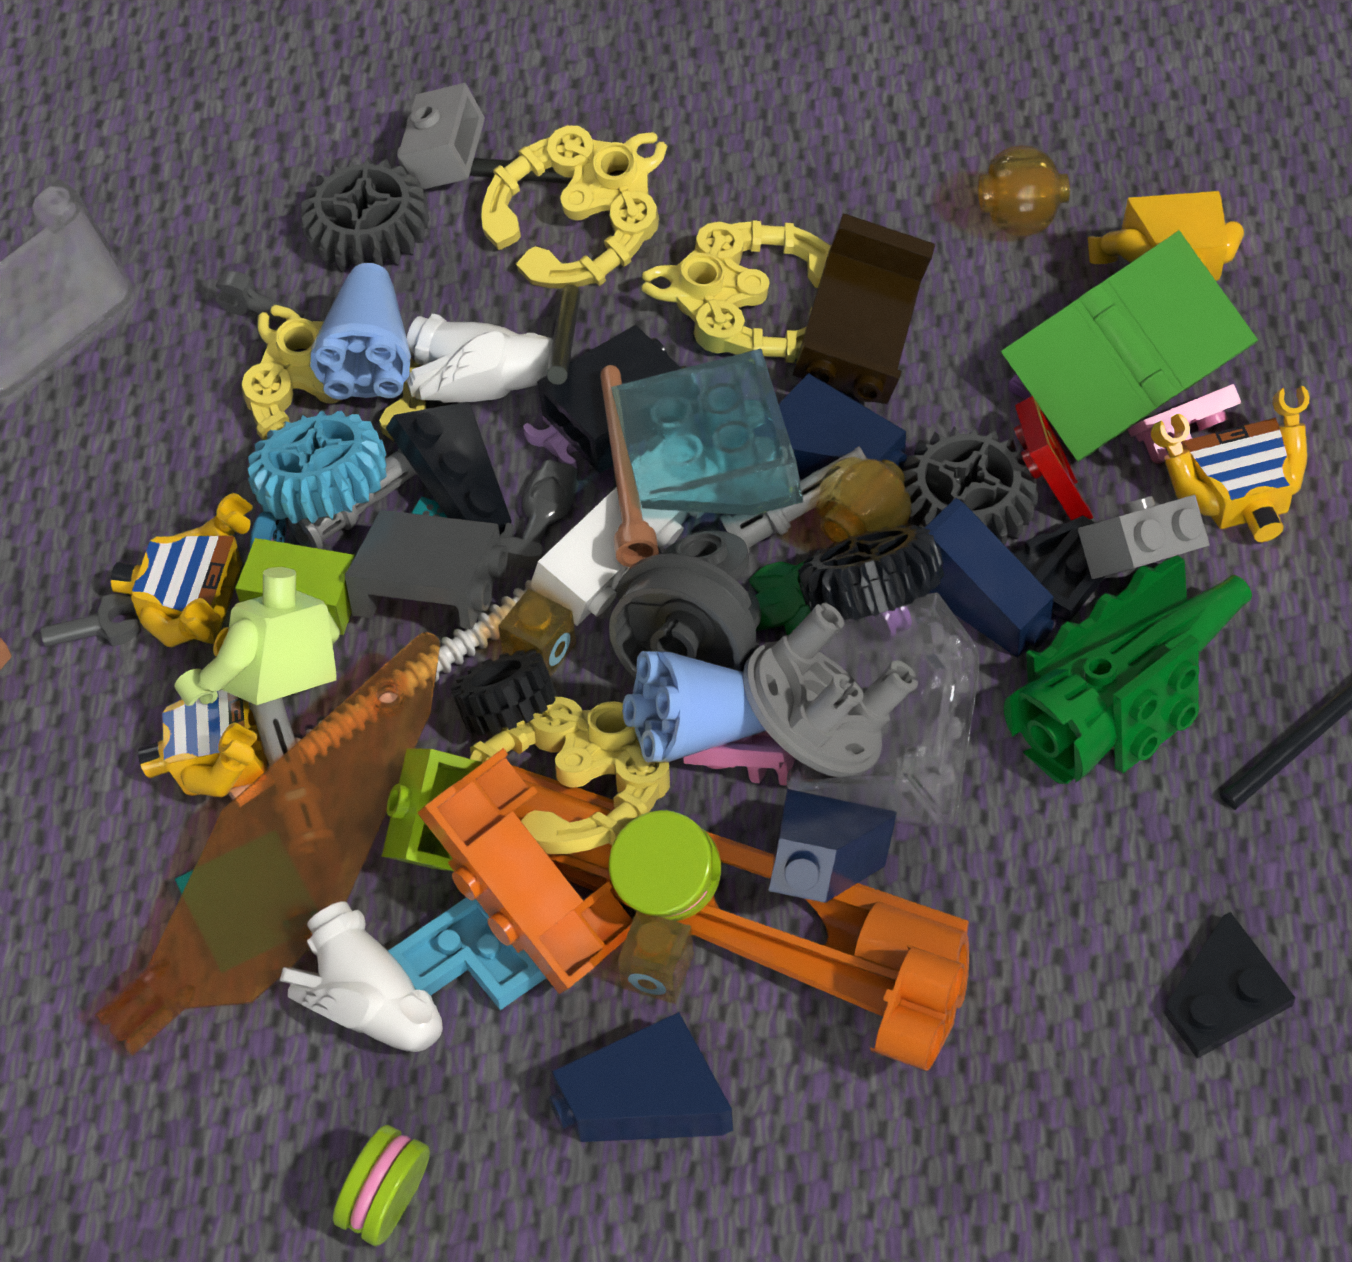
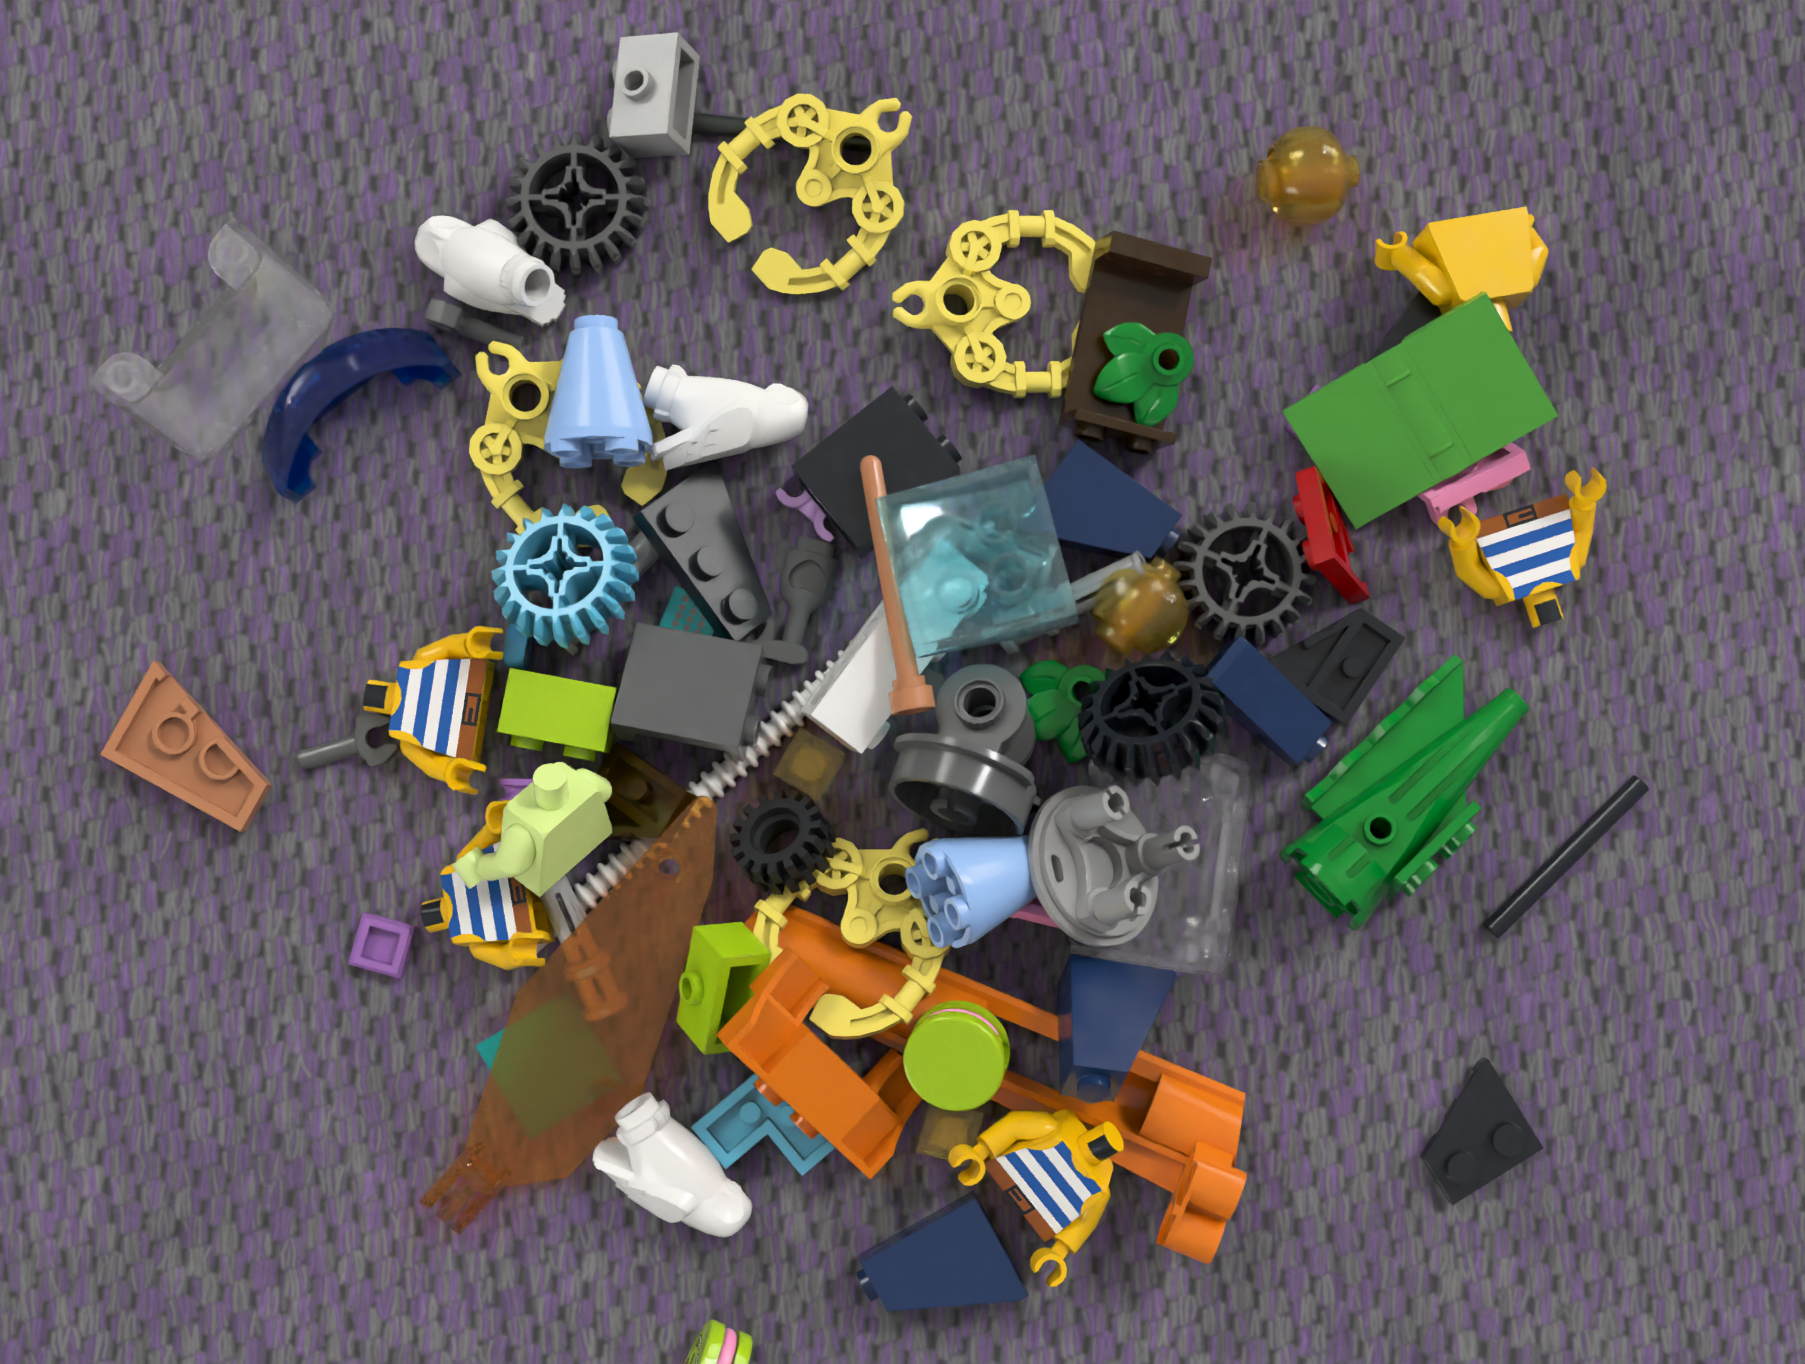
camera: 10 degrees left, 30 degrees up
pearl dark grey bar [547,285,580,384] -> none
light grey brick [1077,495,1210,579] -> none
none -> clear blue windscreen [261,328,462,504]
none -> medium lavender tile [348,912,417,979]
none -> white animal [414,216,566,327]
none -> dark brown wing [597,742,698,843]
none -> torso [948,1109,1124,1287]
none -> green plate [1093,322,1194,427]

